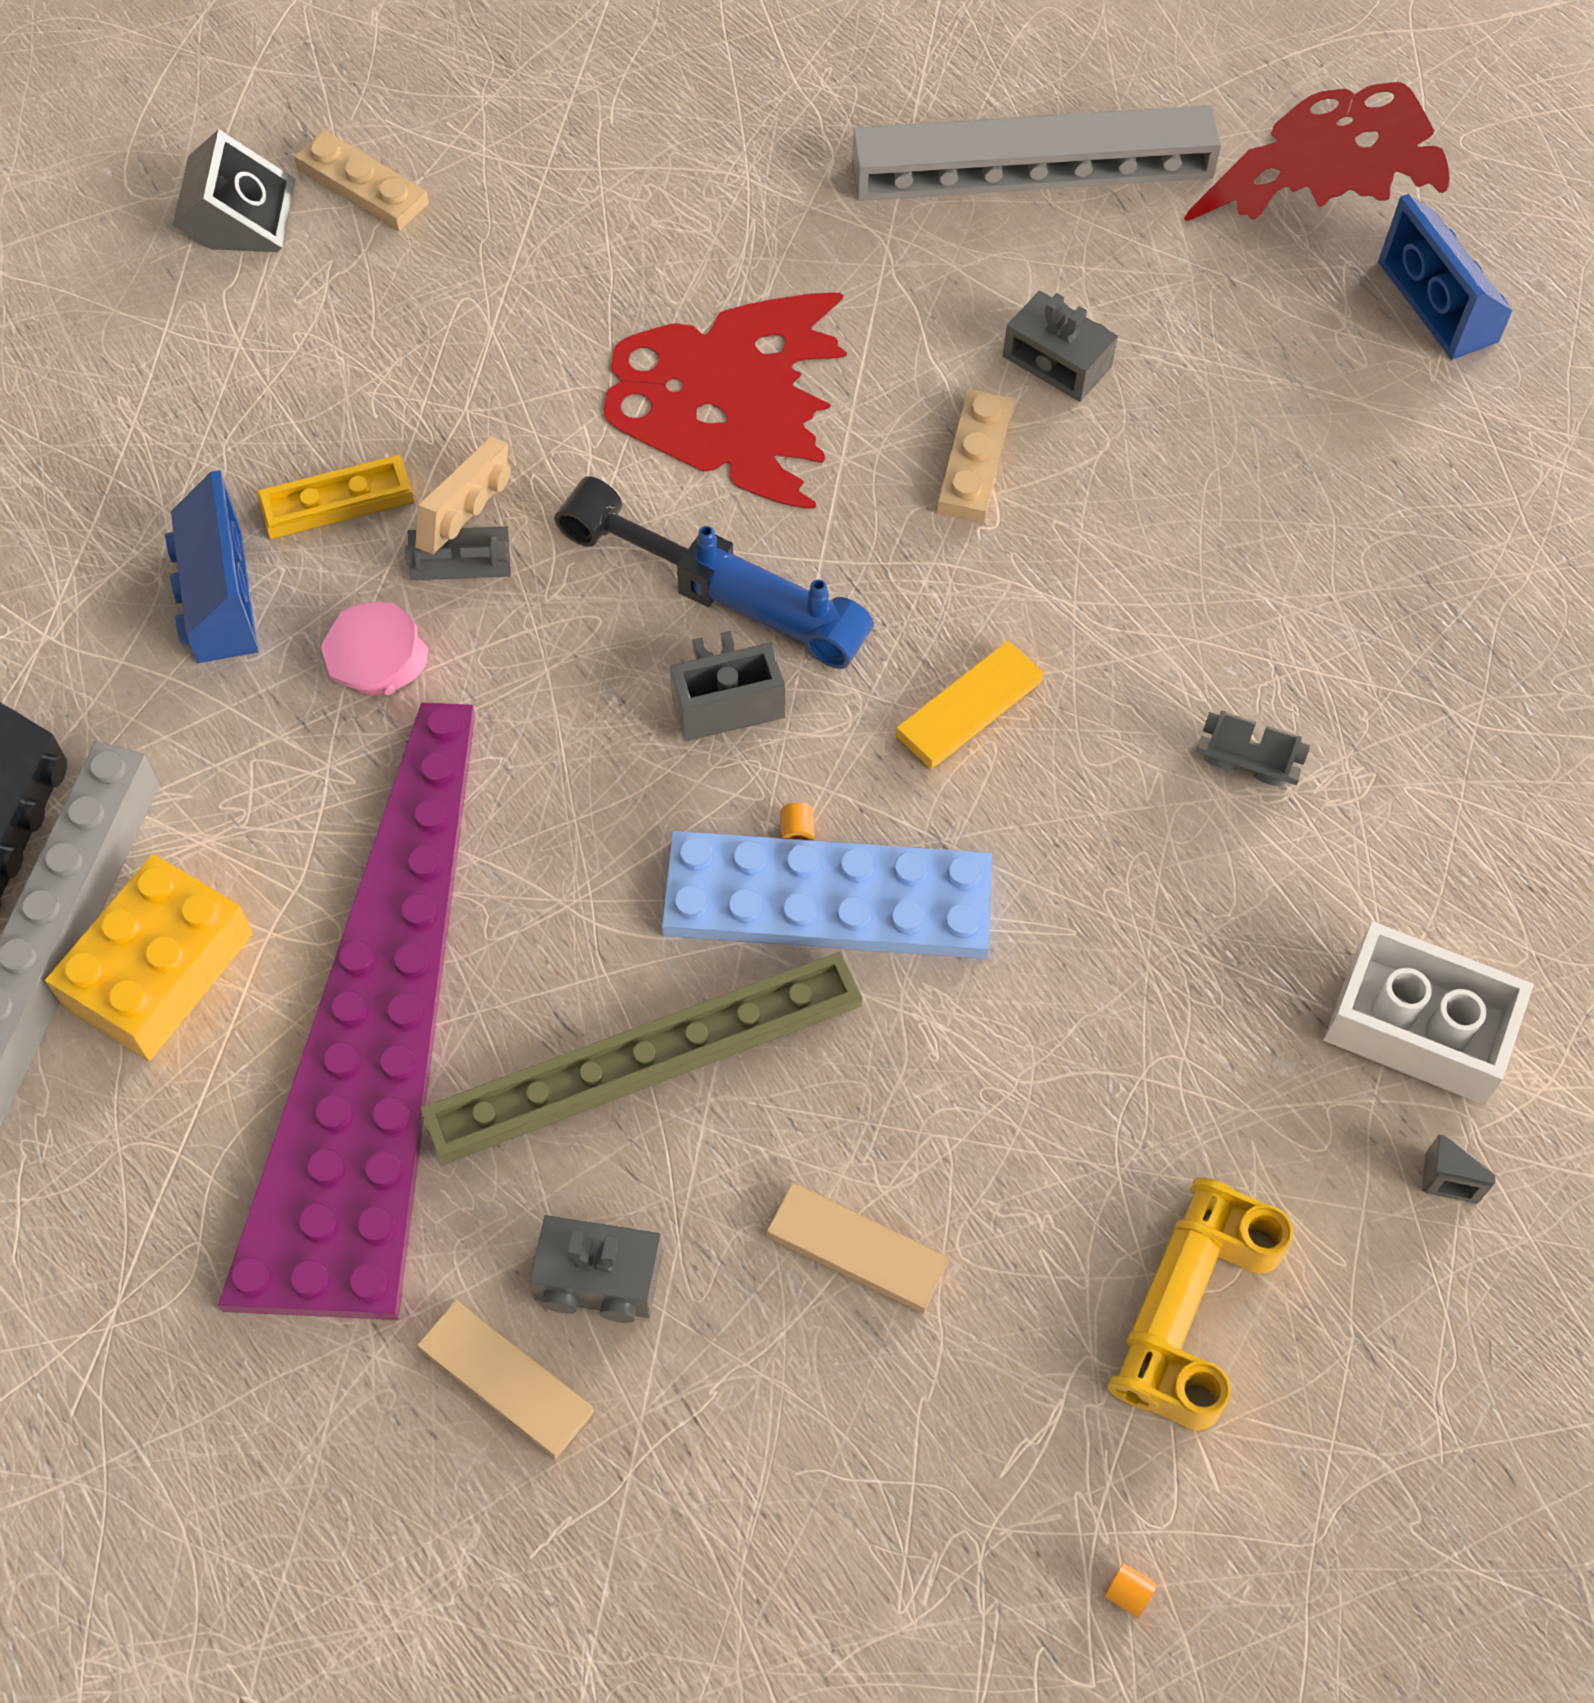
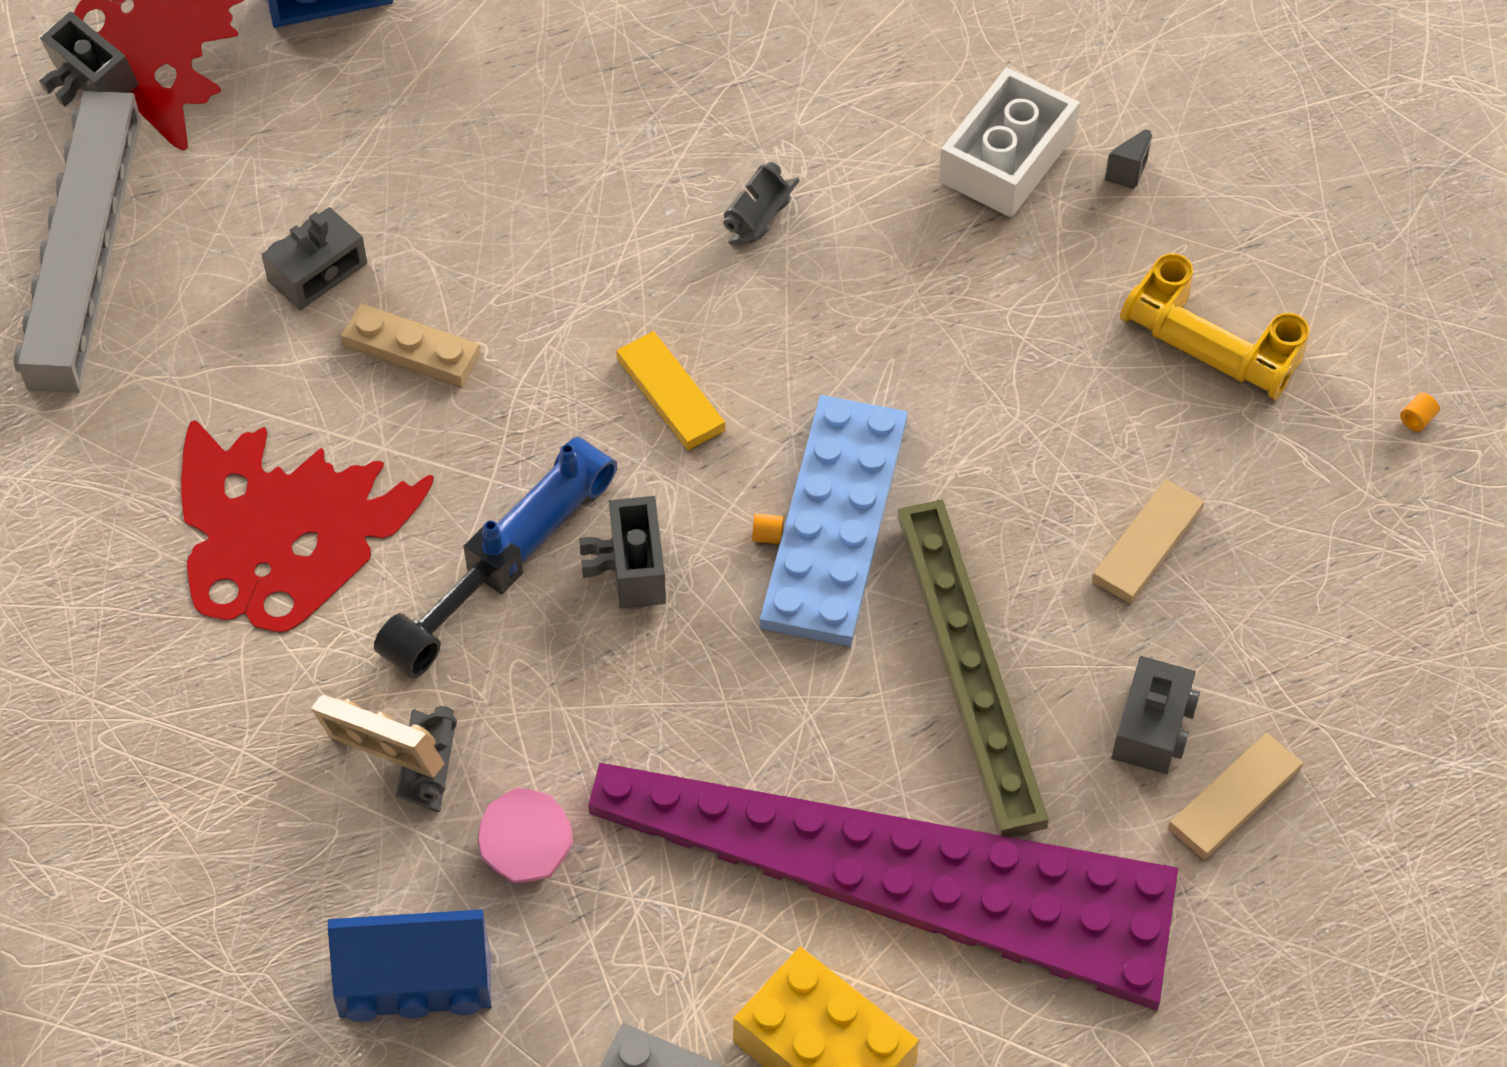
camera: 80 degrees left, 5 degrees down
yellow tile [256,454,414,539] -> none
none -> dark grey brick [39,11,139,107]

